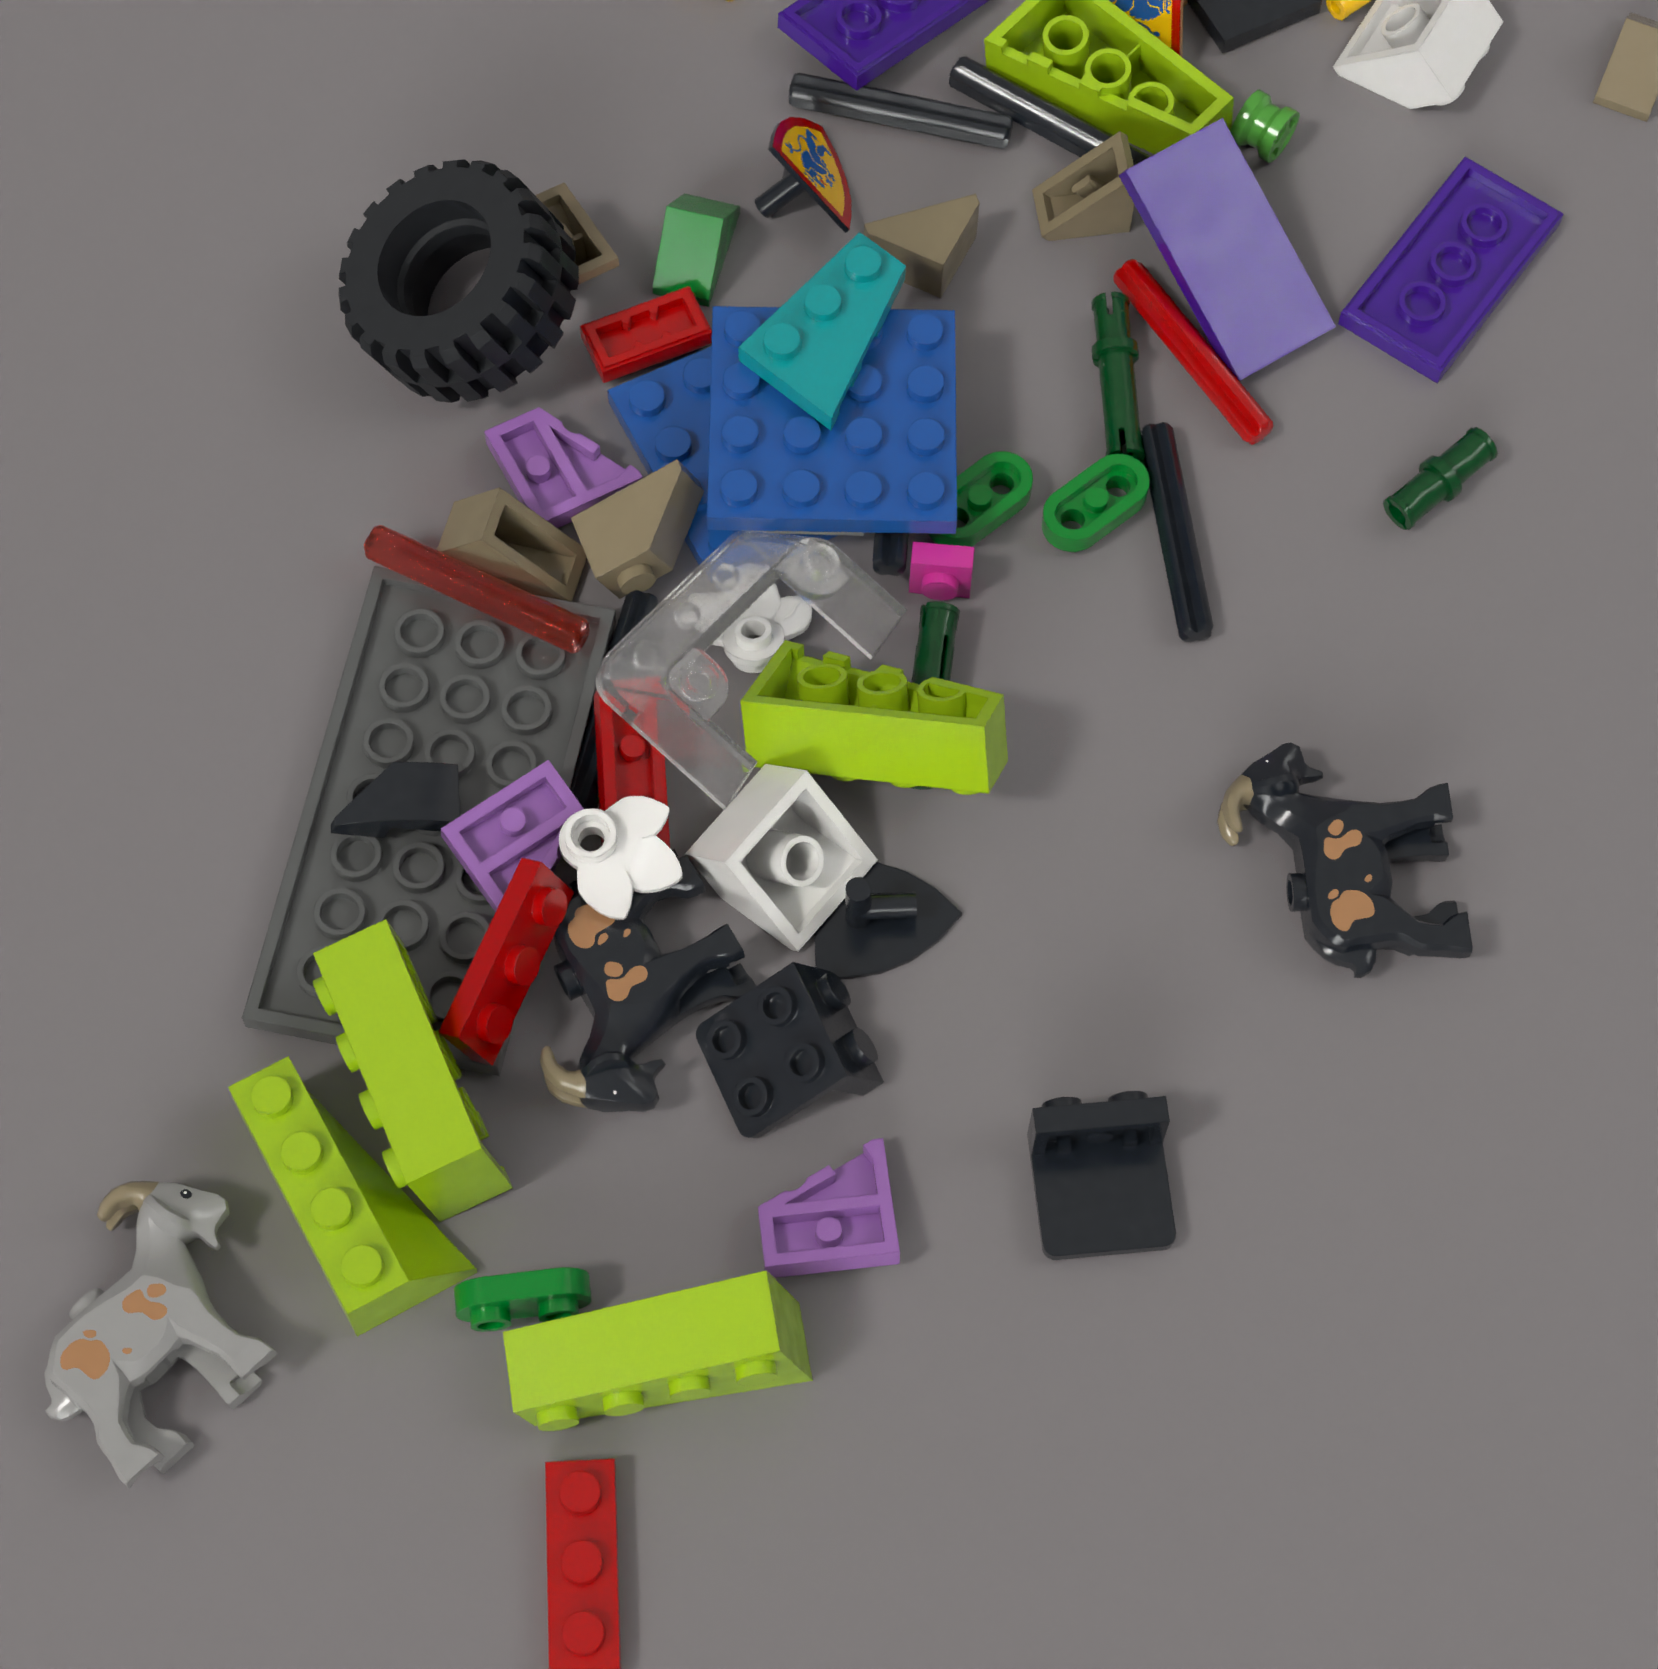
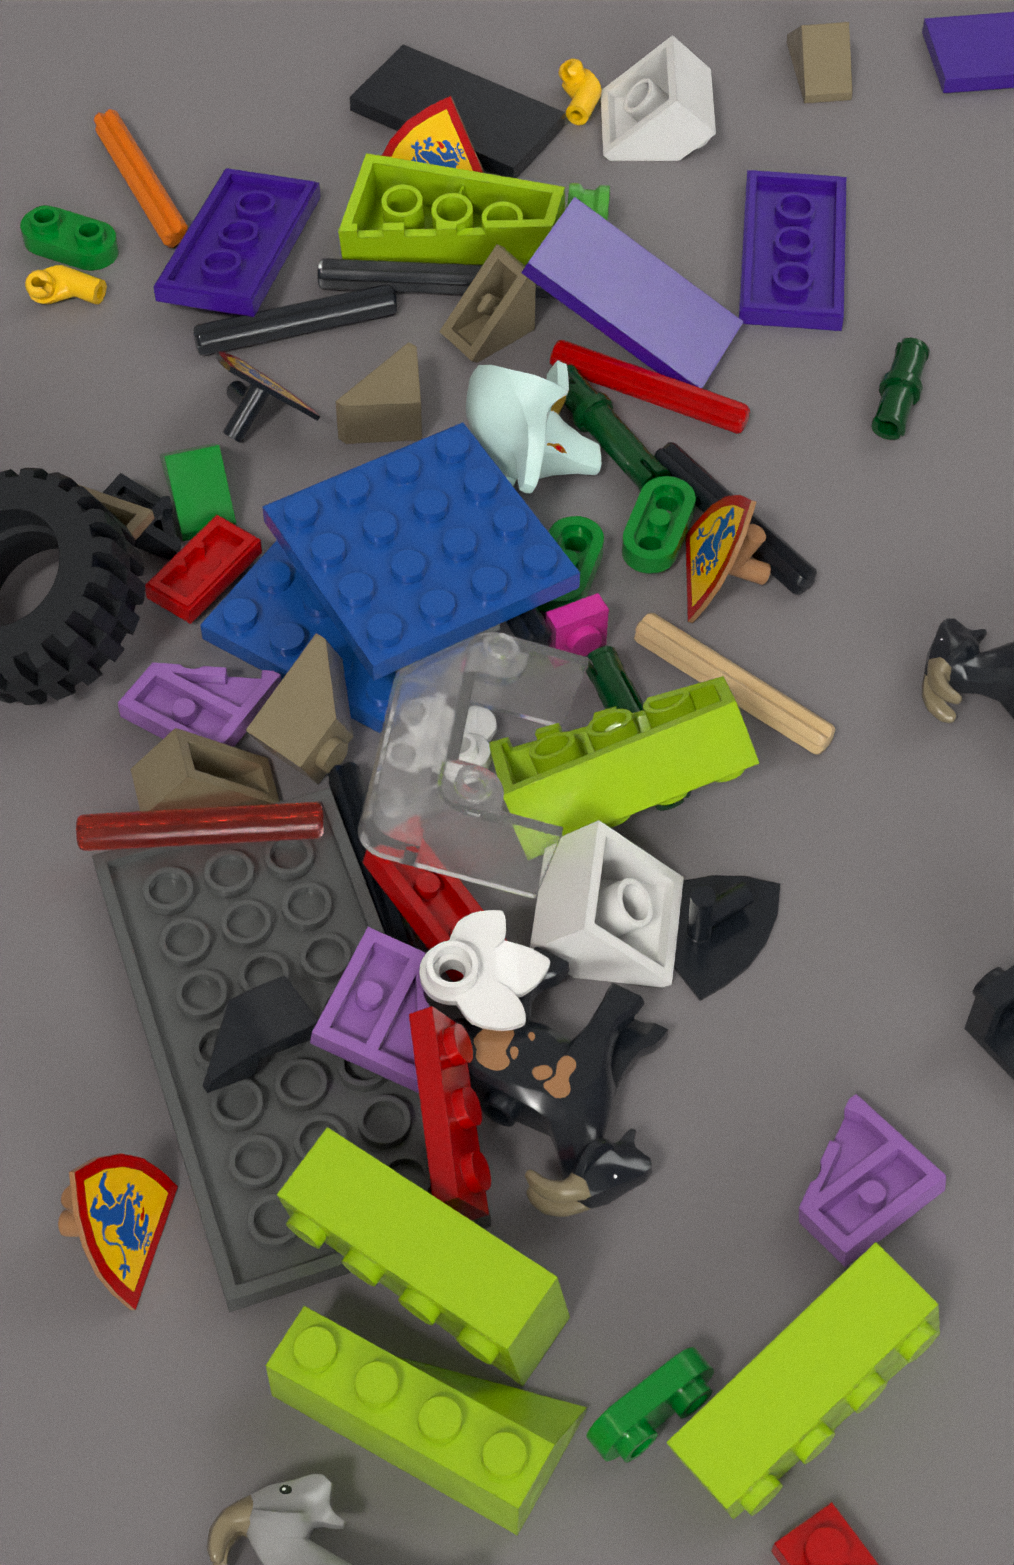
camera: 30 degrees left, 10 degrees down
black bracket [696,962,884,1138] -> none
teal wing [738,232,906,431] -> none
none -> shield [58,1153,178,1310]
none -> black slope [103,473,181,560]
none -> light aqua piece [466,361,602,493]
none -> tan axle [634,613,835,755]
none -> shield [685,494,771,623]

